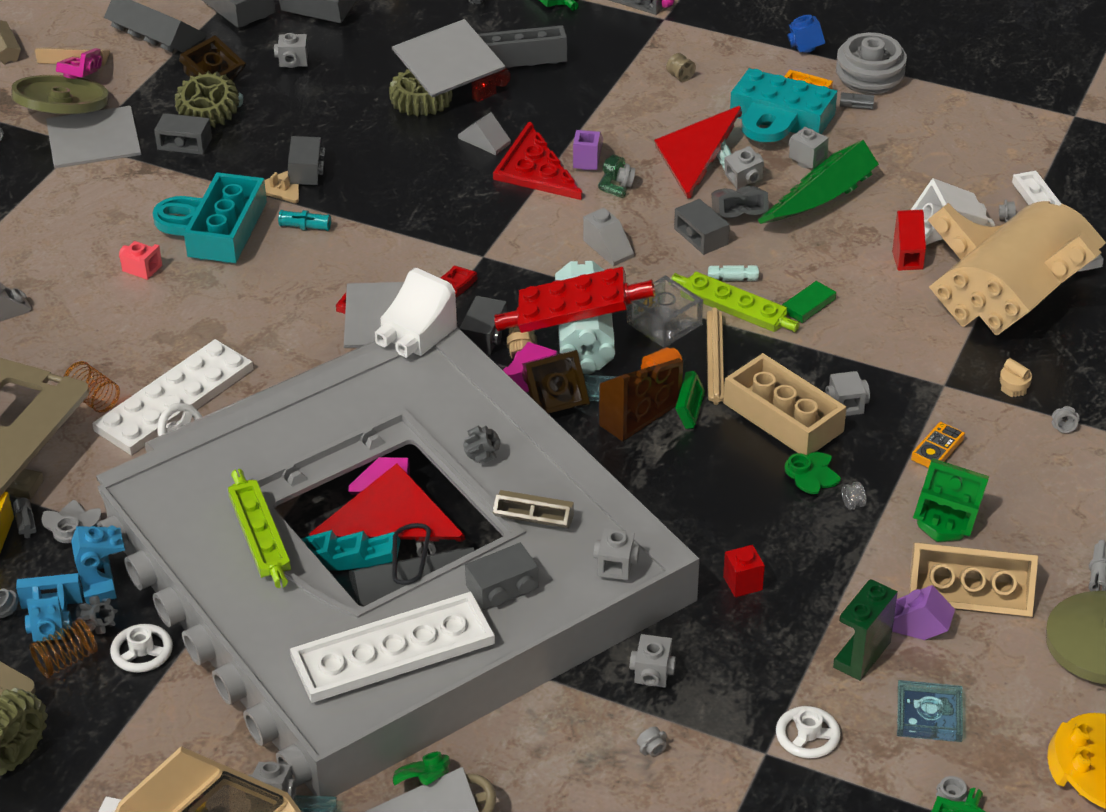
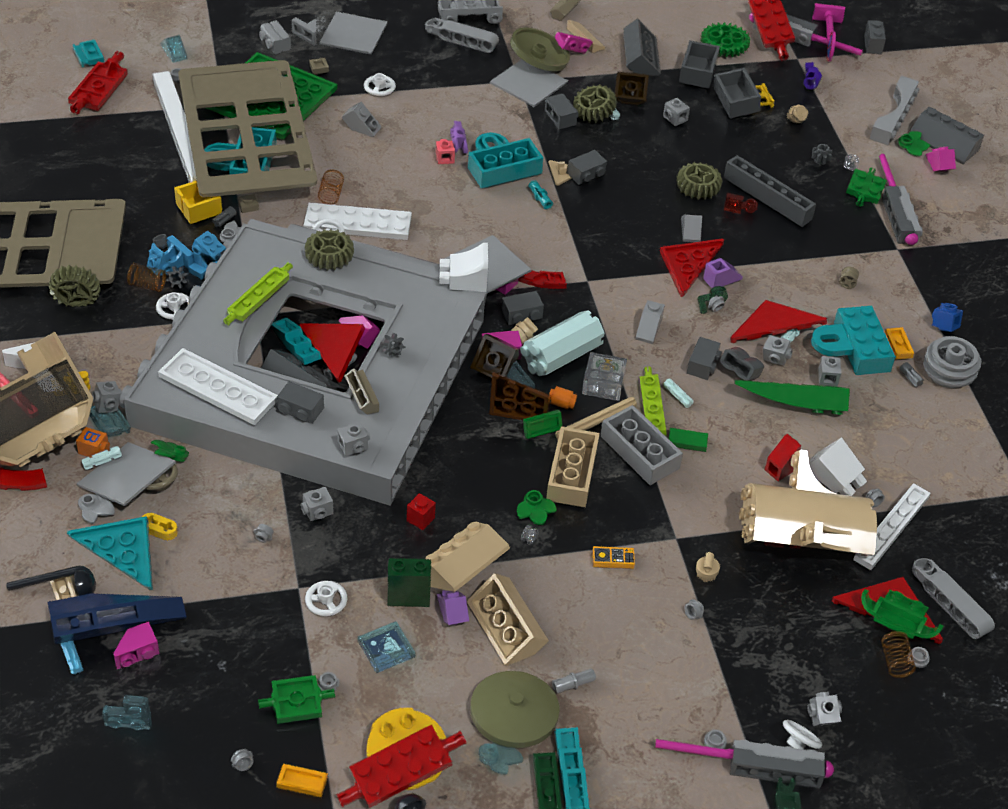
camera: 50 degrees right, 5 degrees up
light grey piece [392,19,505,97] -> none
black piece [392,523,431,585] -> none
red plate [494,267,656,333] -> none
light grey brick [825,371,870,416] -> none
green piece [913,458,989,542] -> none
none -> olive gear [305,229,354,271]
none -> tan slope [425,522,510,592]
none -> medium lavender hinge [450,121,468,154]
none -> light grey brick [601,405,683,485]

